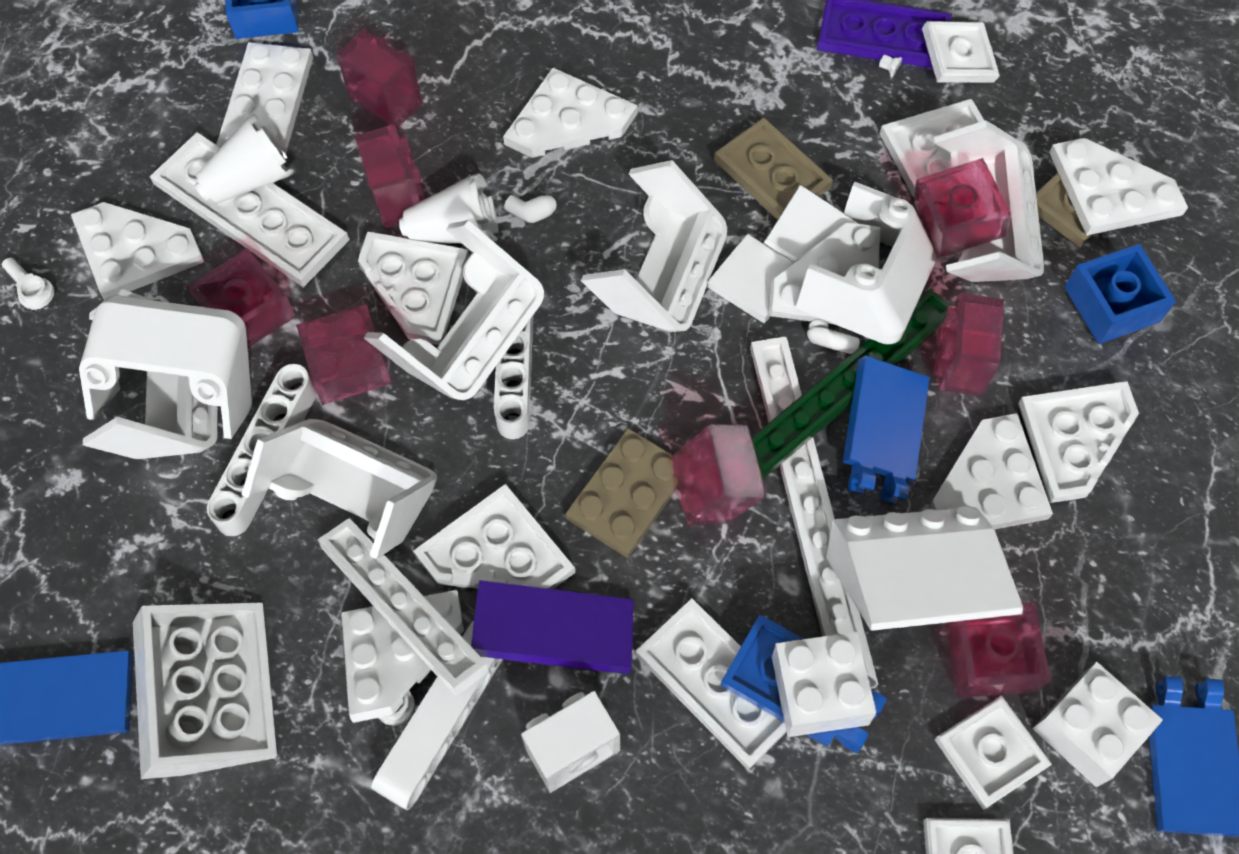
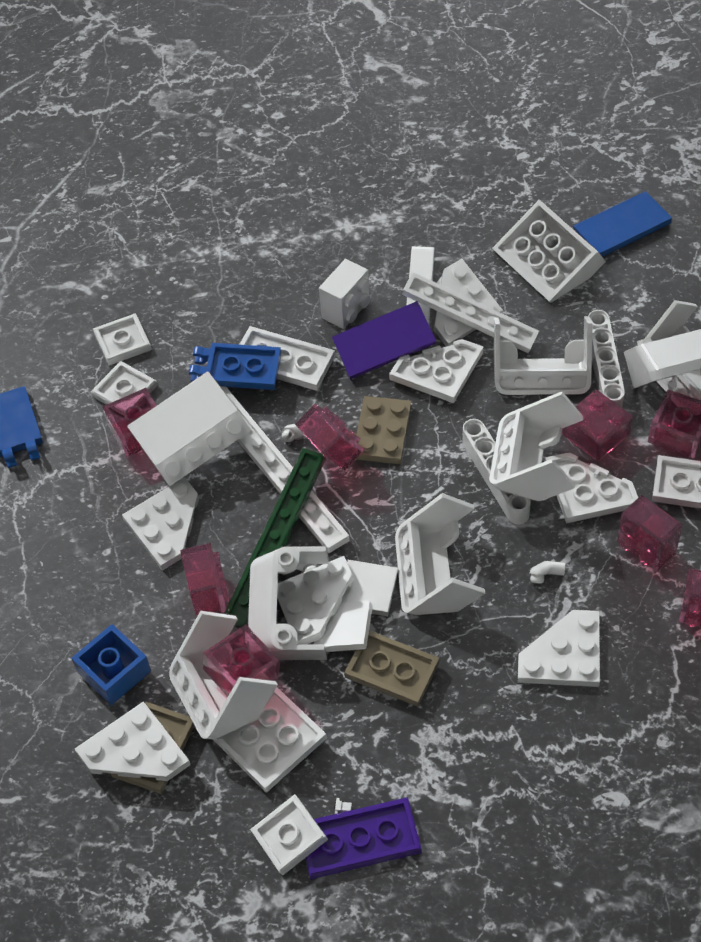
camera: 160 degrees right, 10 degrees down
white cone [399,174,498,243] -> none
white brick [772,632,876,737] -> none
blue tile [843,356,930,504] -> none
white plate [1018,381,1139,503] -> none
white brick [1032,662,1163,787] -> none
none -> white arm [282,417,315,442]

